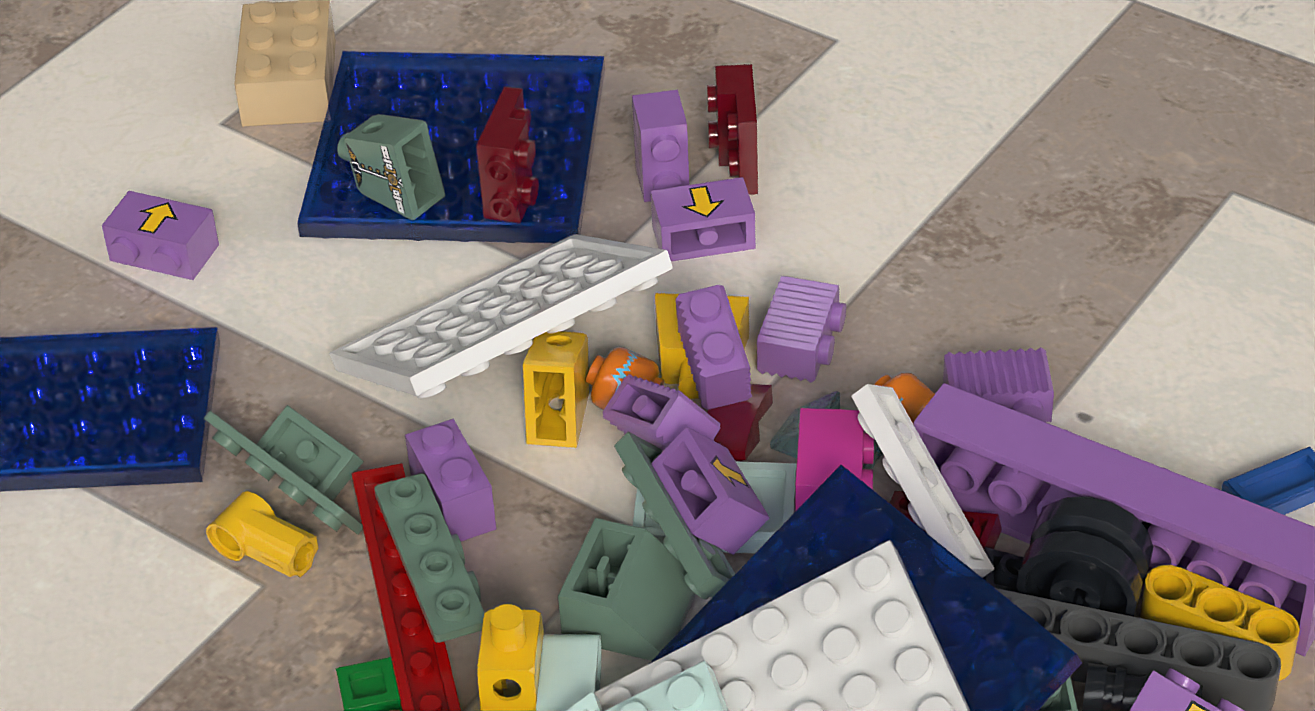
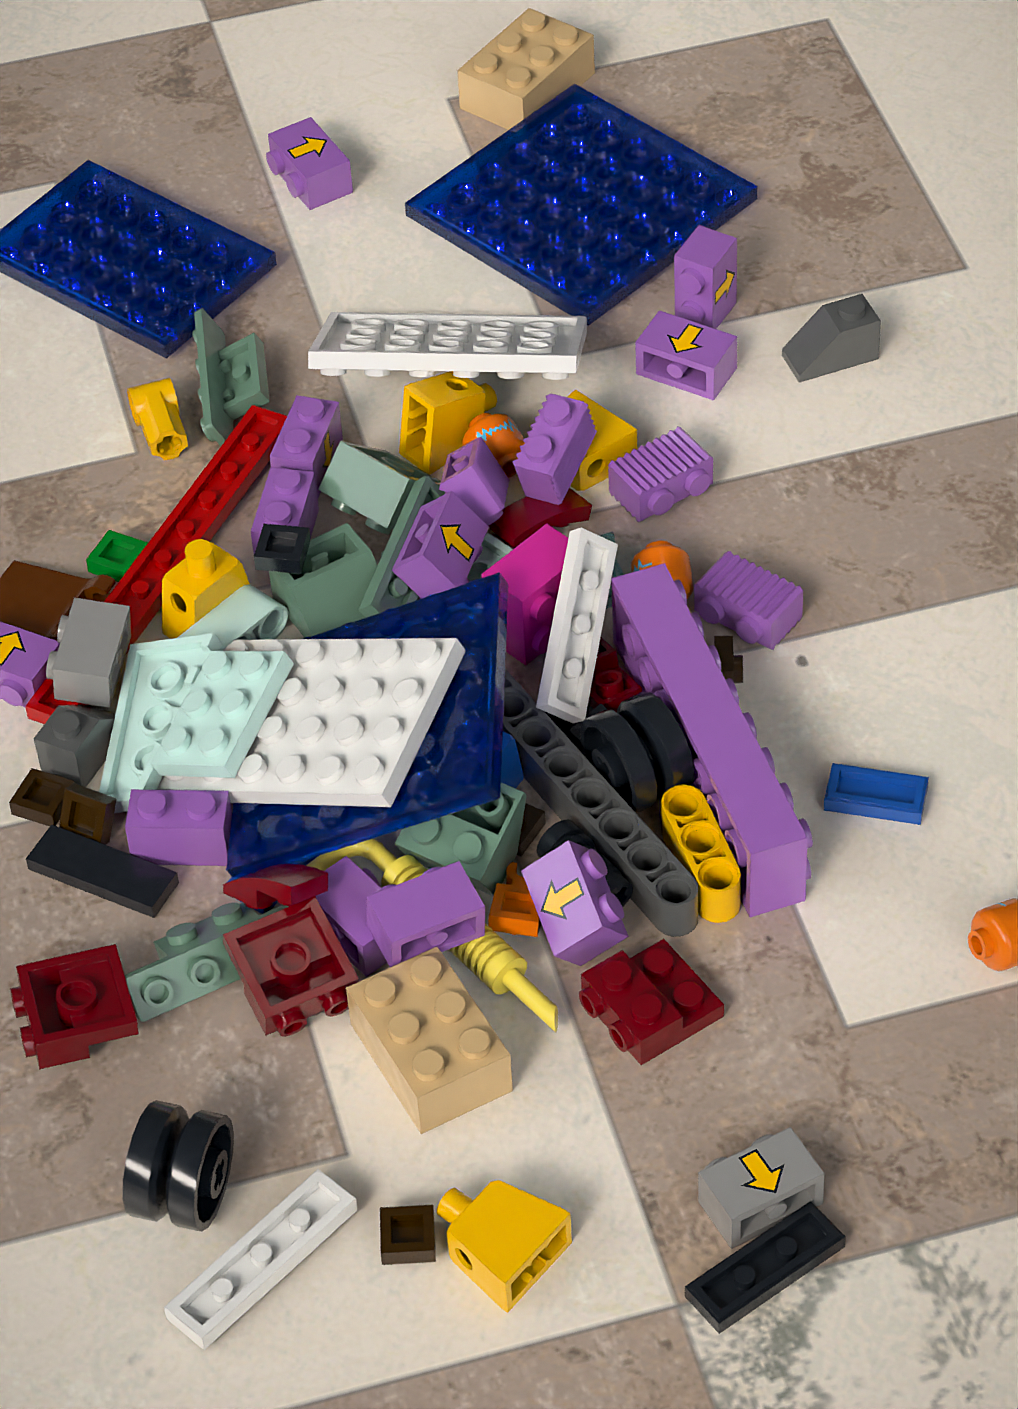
camera: 40 degrees right, 5 degrees up
sand green torso [337,114,445,220] -> none
sand green bracket [375,473,485,643] -> none
dark red plate [476,86,539,223] -> none
dark red plate [707,64,758,195] -> none
none -> medium lavender brick [251,468,319,554]
none -> black plate [254,523,311,574]
none -> slope [318,441,445,535]
none -> dark grey slope [782,294,881,383]

